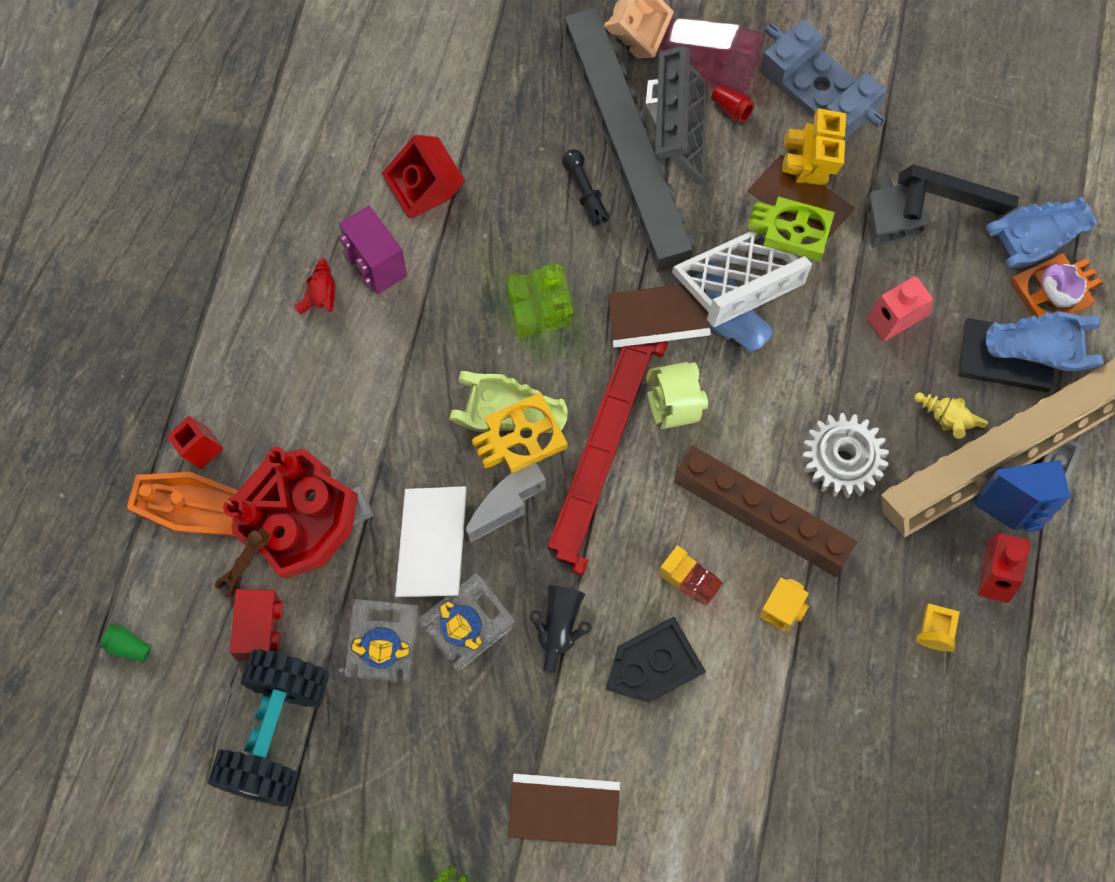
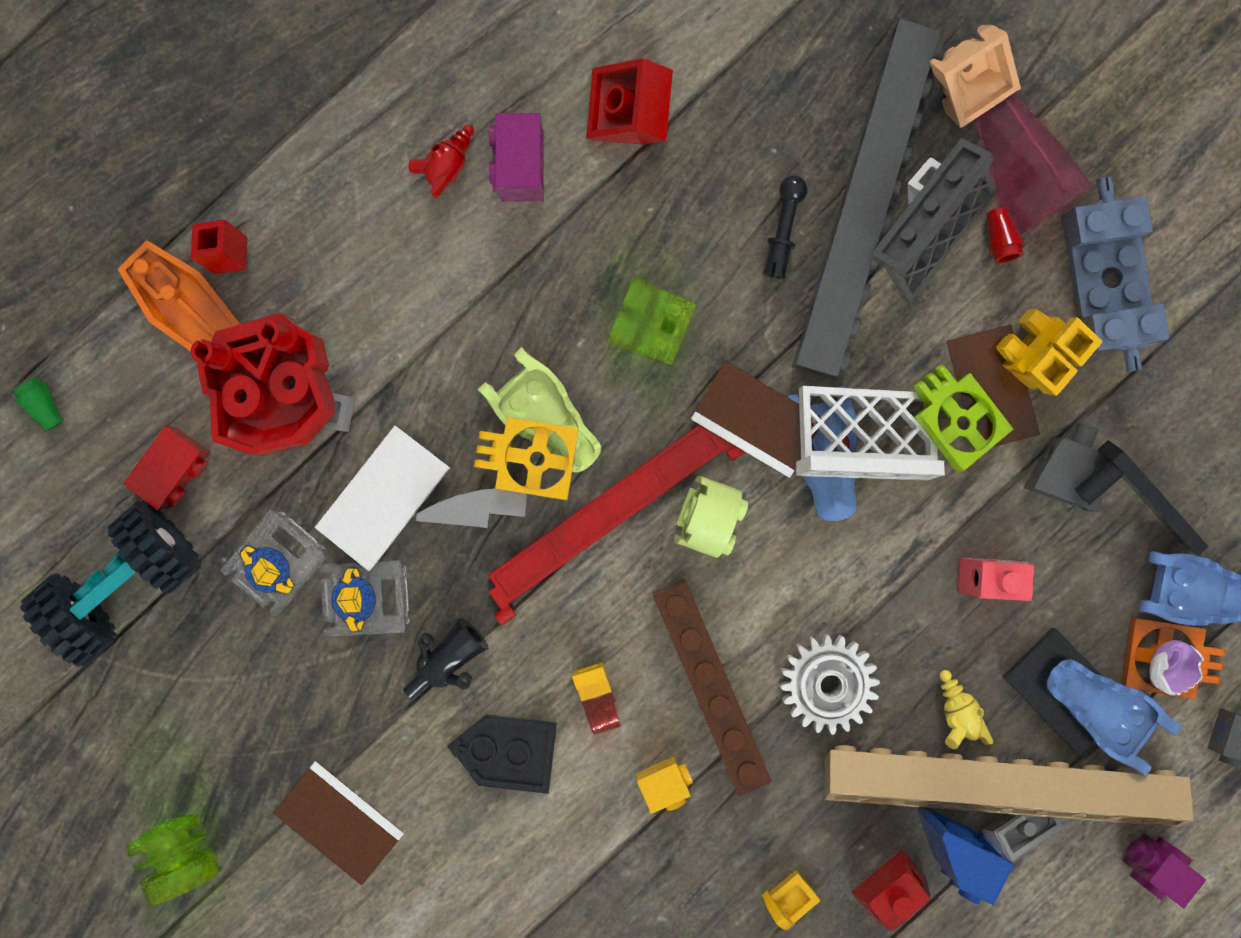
camera: 35 degrees right, 20 degrees up
reddish brown piece [215,528,271,598] -> none

